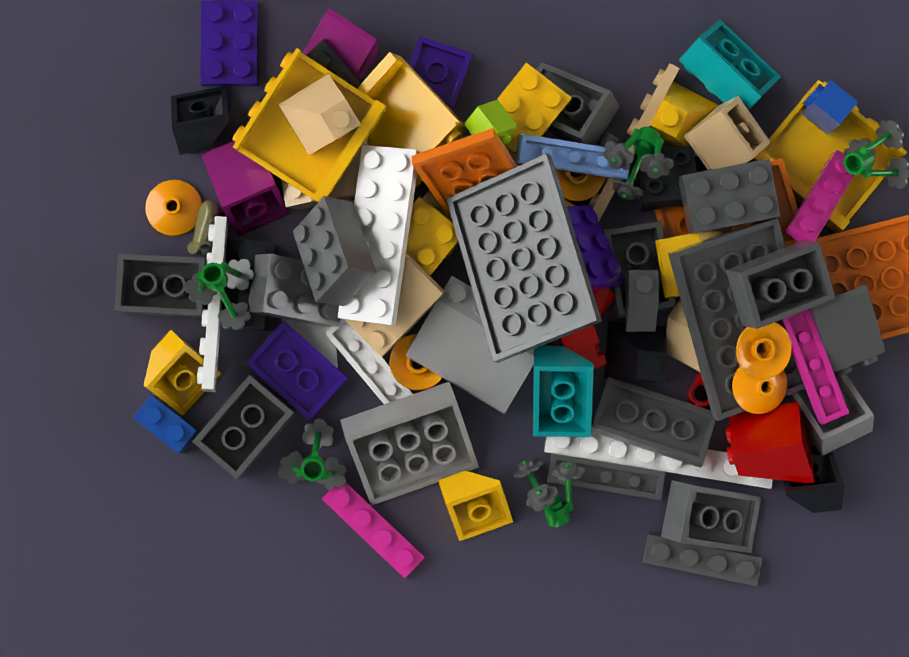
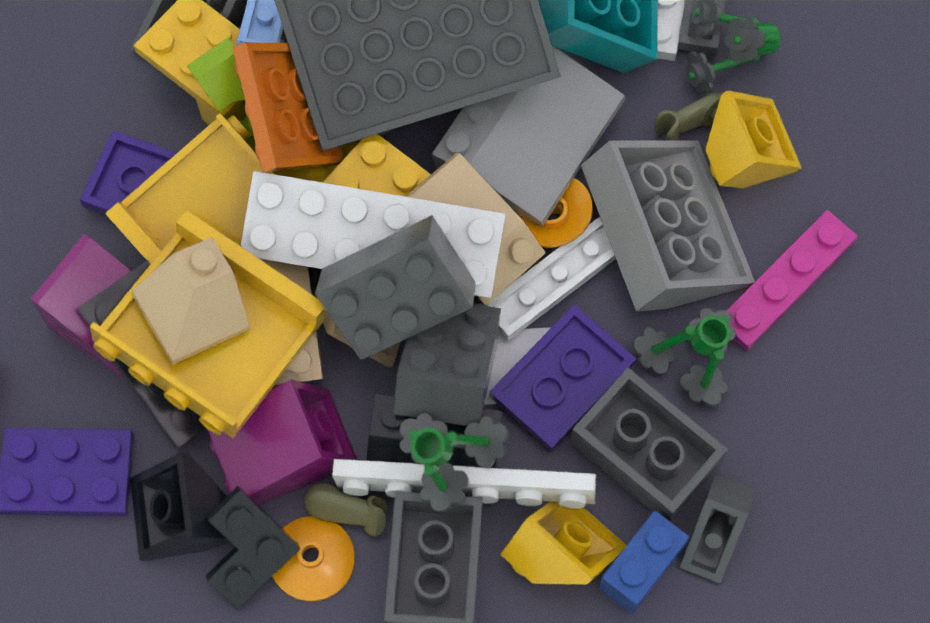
camera: 85 degrees left, 15 degrees down
none -> black plate [206,485,301,609]
none -> olive piece [654,93,722,140]
none -> dark grey slope [680,474,756,583]

